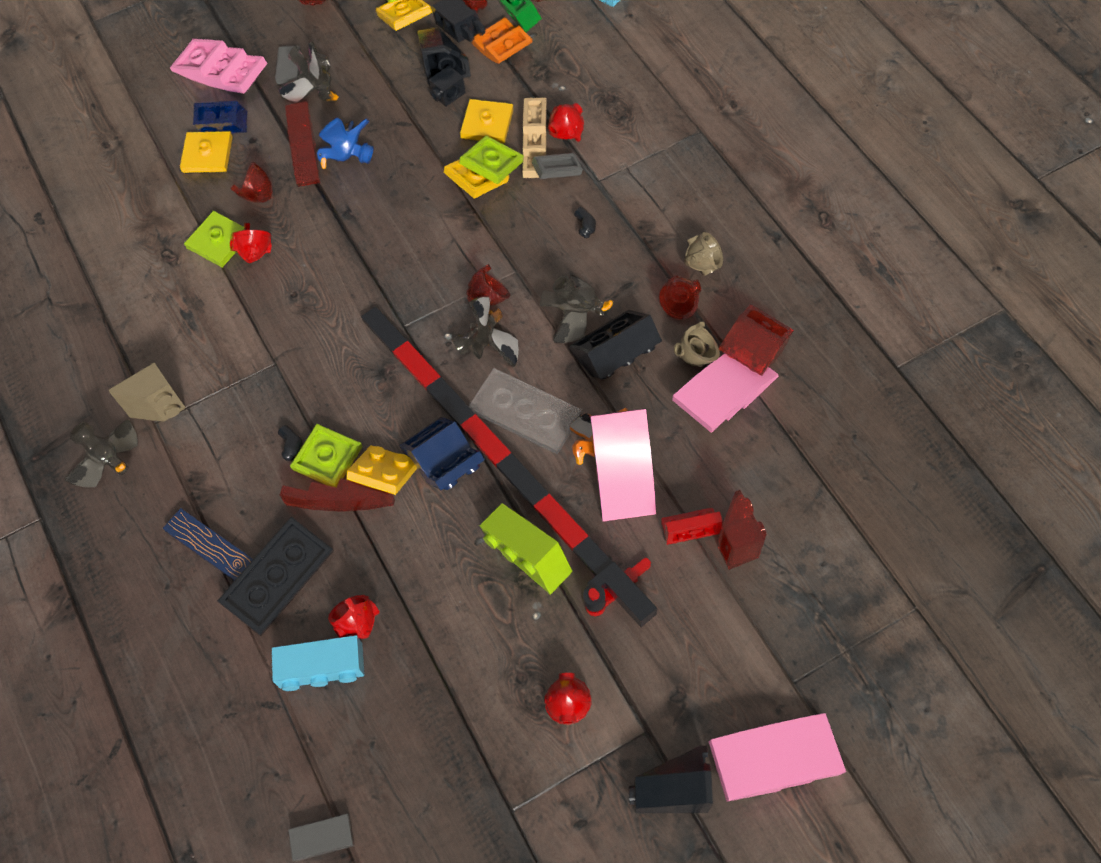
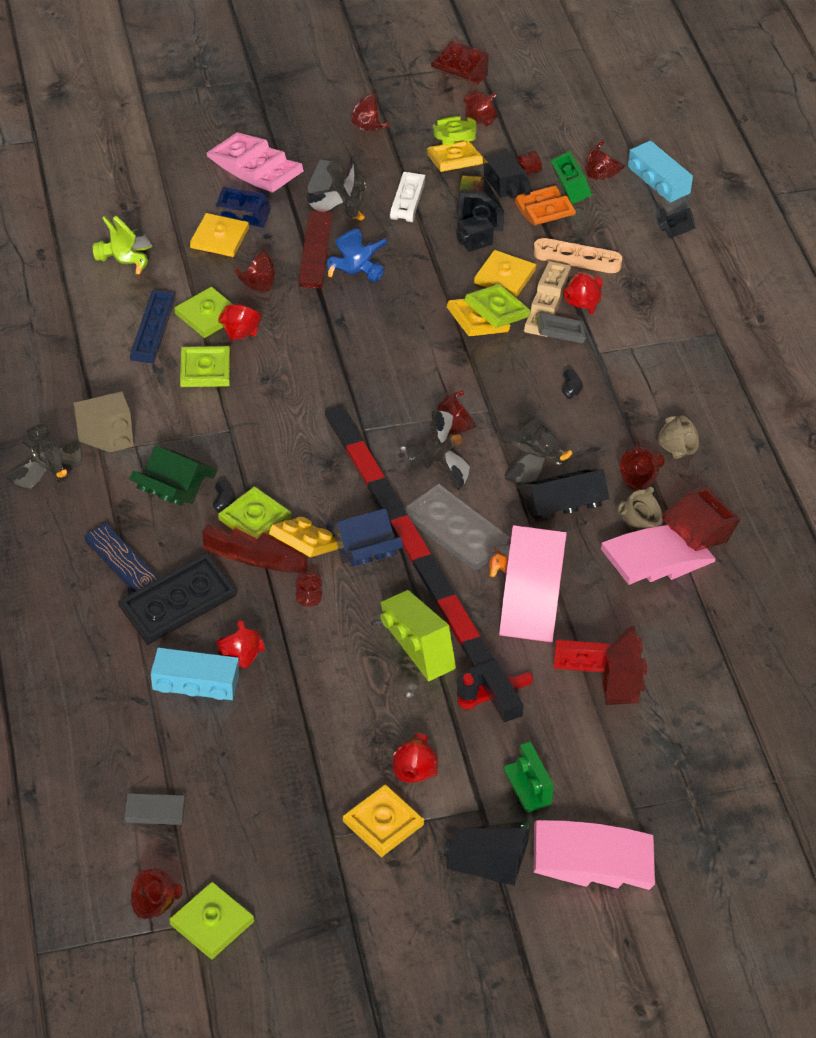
camera: 10 degrees right, 15 degrees down
none -> lime animal [93,216,152,275]
none -> dark green bracket [129,445,218,506]
none -> dark blue tile [130,290,176,364]
none -> lime plate [180,346,230,387]
none -> clear red wheel [296,573,322,607]
none -> yellow plate [343,784,424,857]
none -> white plate [390,172,425,223]
none -> green bracket [504,741,554,813]
none -> light nougat beam [534,238,622,273]
none -> black bracket [658,207,696,238]

